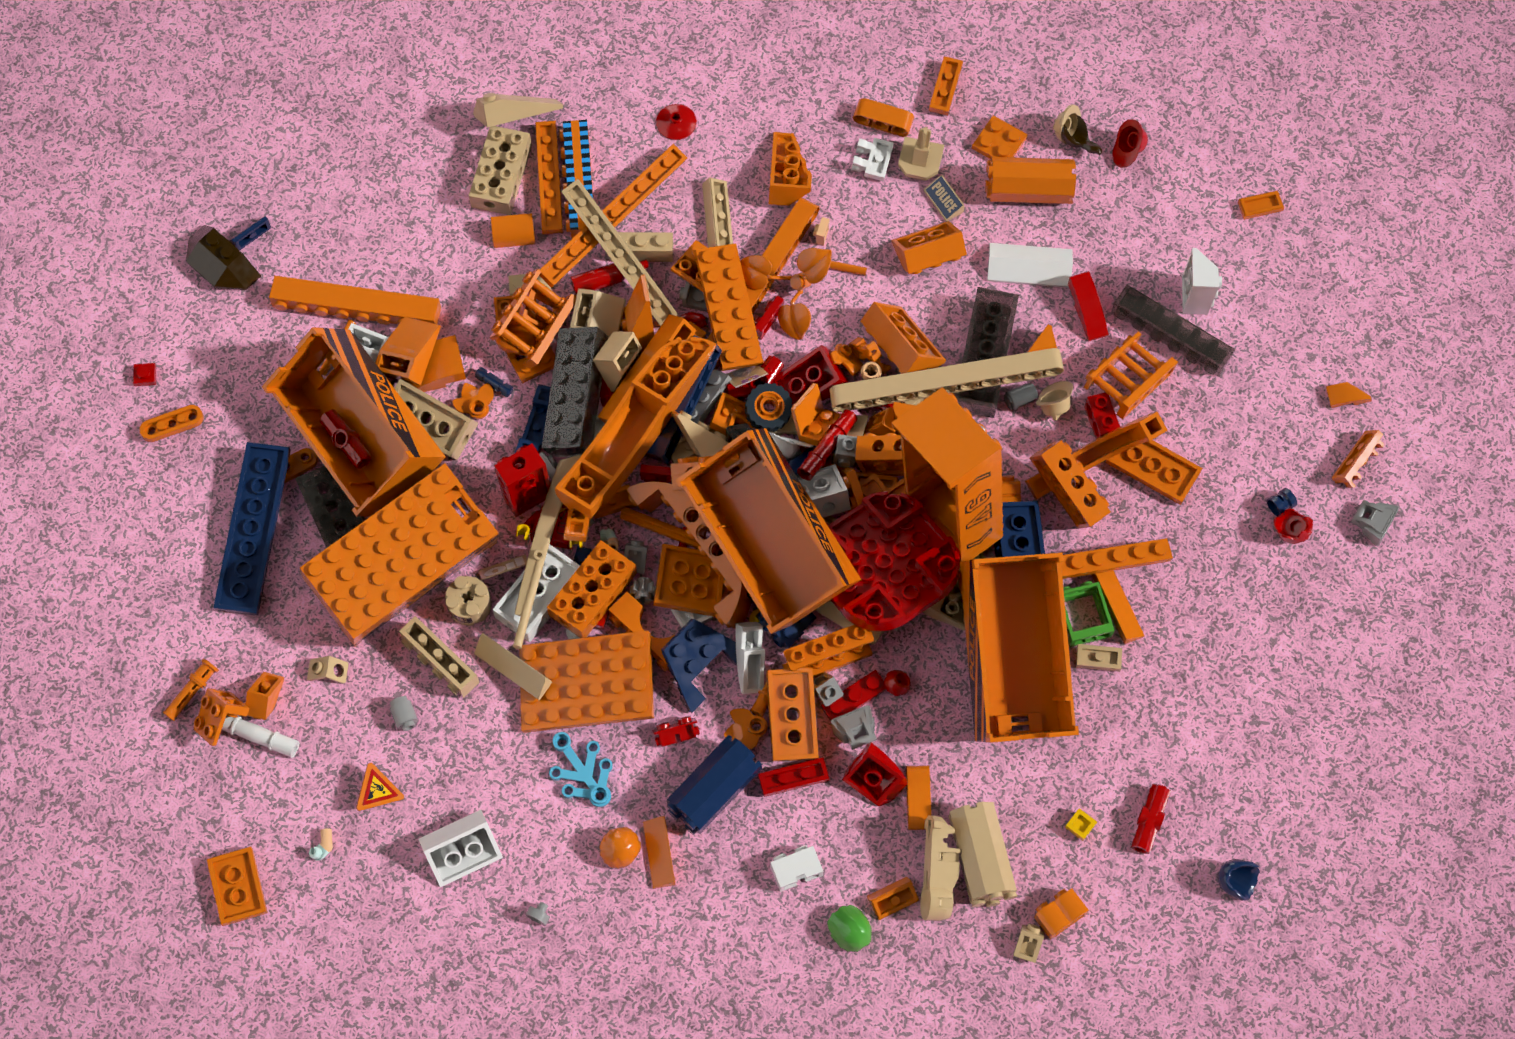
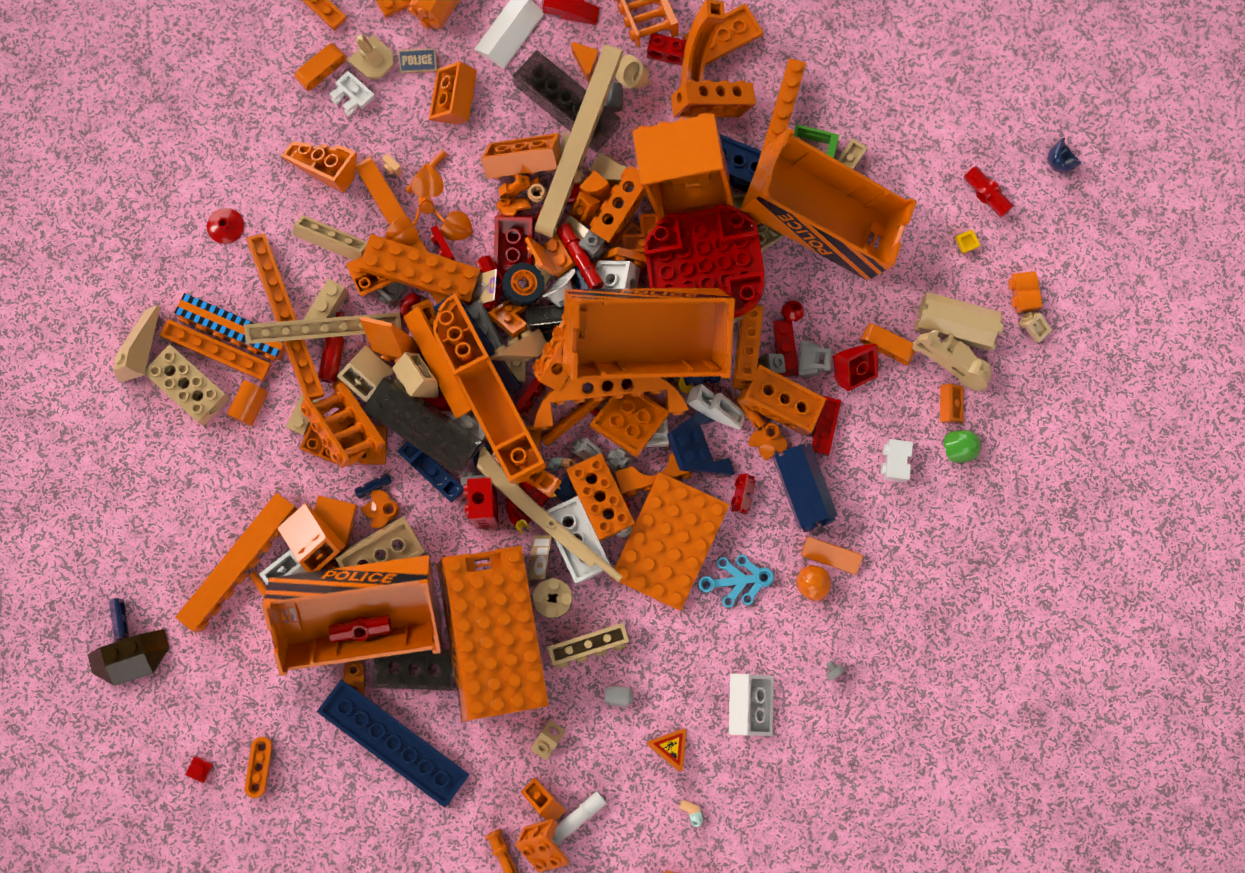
camera: 65 degrees left, 10 degrees up
tan slope [474,633,552,700] -> none
orange slope [1091,571,1145,645] -> none

